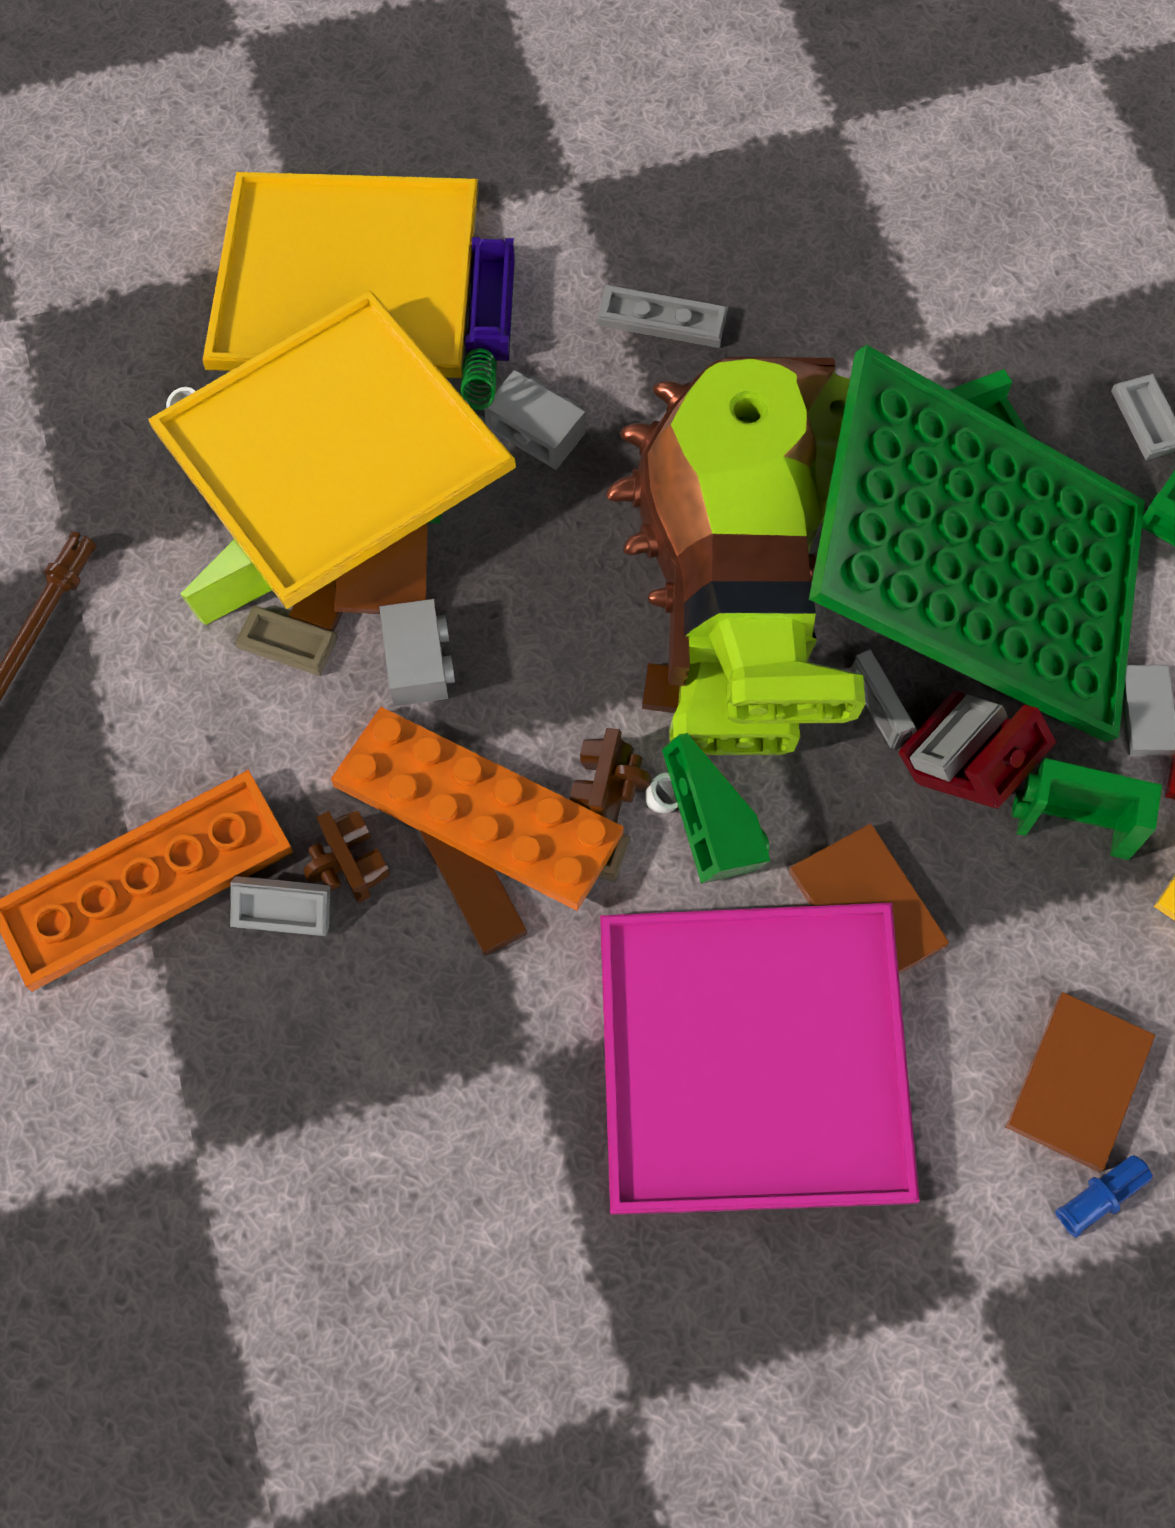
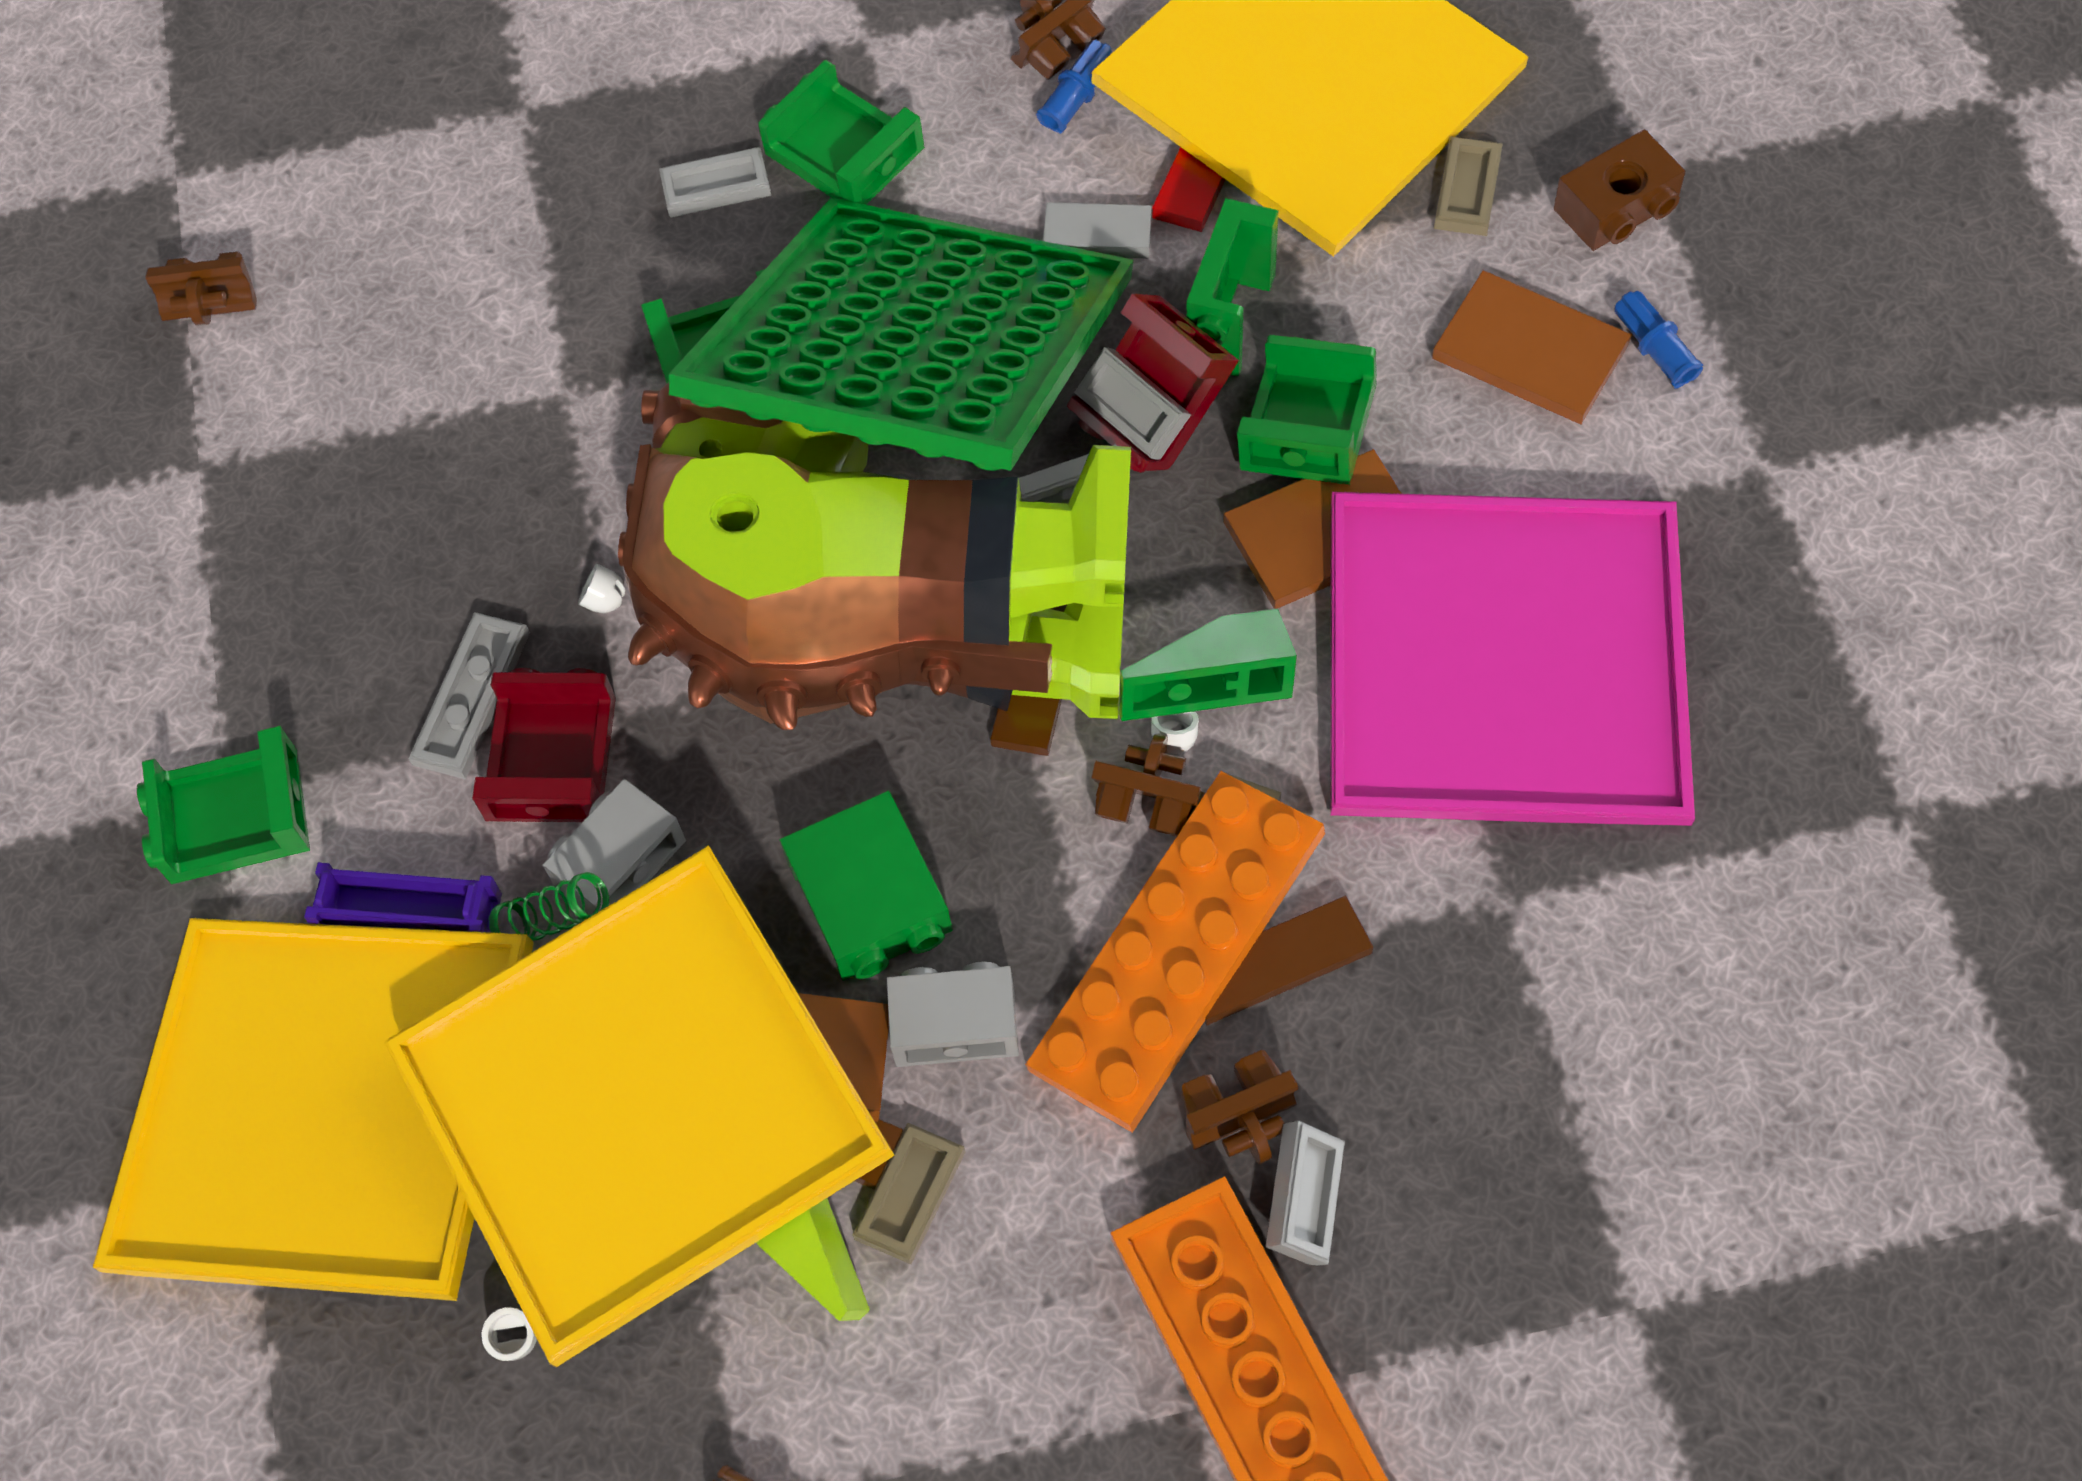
camera: 80 degrees left, 5 degrees down
none -> green panel [137,726,310,885]
none -> reddish brown hips [145,251,257,326]
none -> dark red panel [472,668,616,822]
none -> green panel [779,790,953,981]
none -> green panel [1237,335,1377,485]

